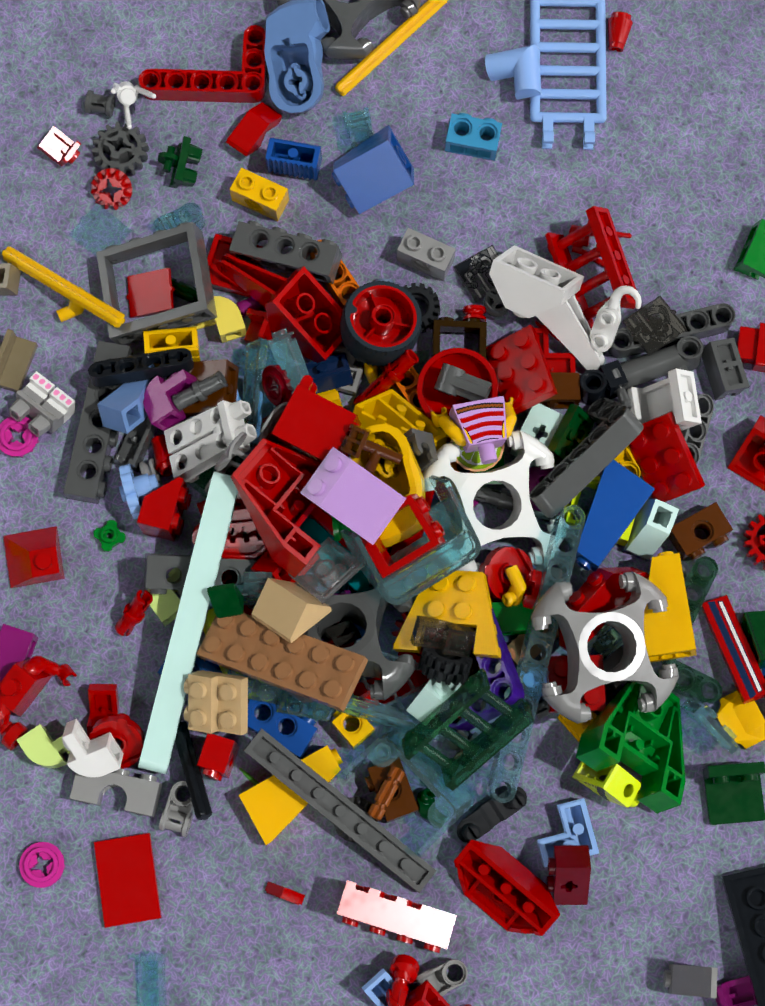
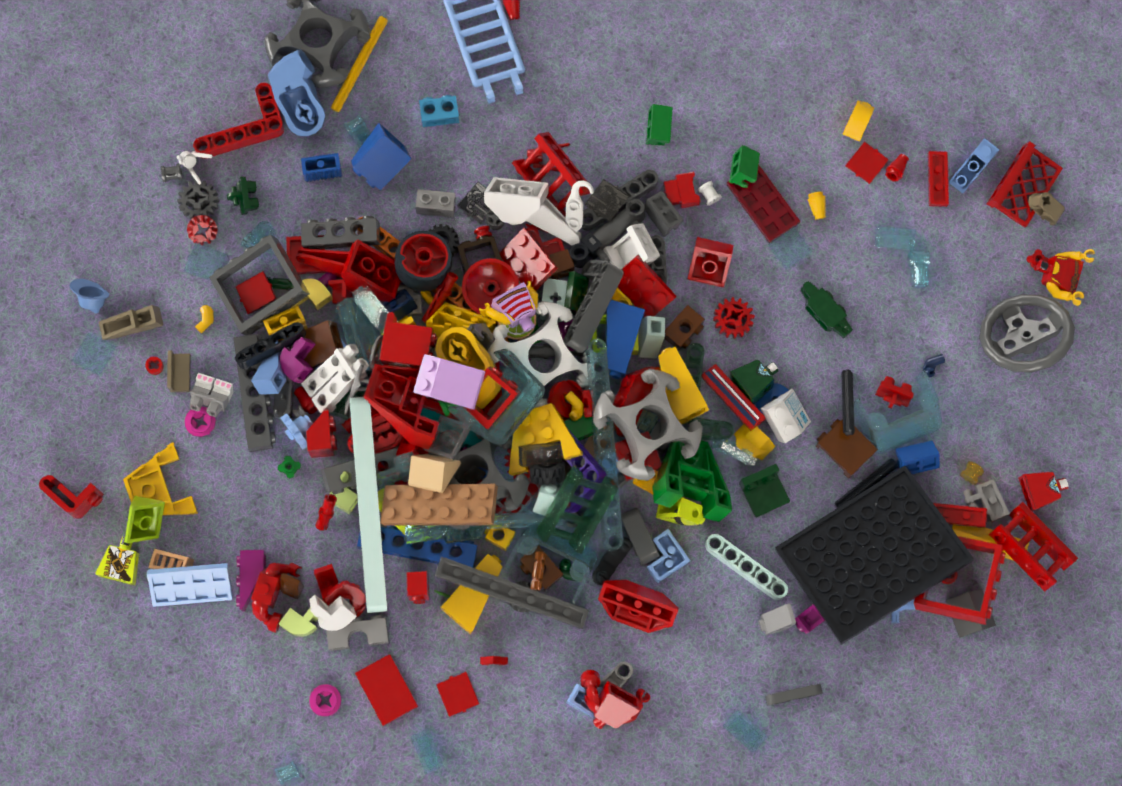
camera: 25 degrees left, 0 degrees up
yellow axle [2,246,125,328] -> none
red slope [3,526,65,588] -> none
bracket [37,126,81,166] -> none
light grey piece [159,781,194,838] -> none
dark grey pin [172,371,228,411] -> none
black axle [175,721,212,820] -> none
tan plate [184,670,248,735] -> none
dark green slope [207,583,244,618] -> none
red slope [226,102,282,157] -> none
yellow brick [230,168,289,222] -> none
dark red gear [262,365,294,406] -> none
wedge [337,880,457,953] -> none
reddish brown arm [340,423,403,473] -> none
dark grey piece [434,363,492,401] -> none
light blue brick [485,45,542,100] -> none
dark red brick [546,845,591,905] -> none
none -> reddish brown slope [280,573,304,599]
none -> red piece [436,672,479,717]
none -> dark grey beam [619,508,660,566]
none -> light aqua beam [705,534,788,600]

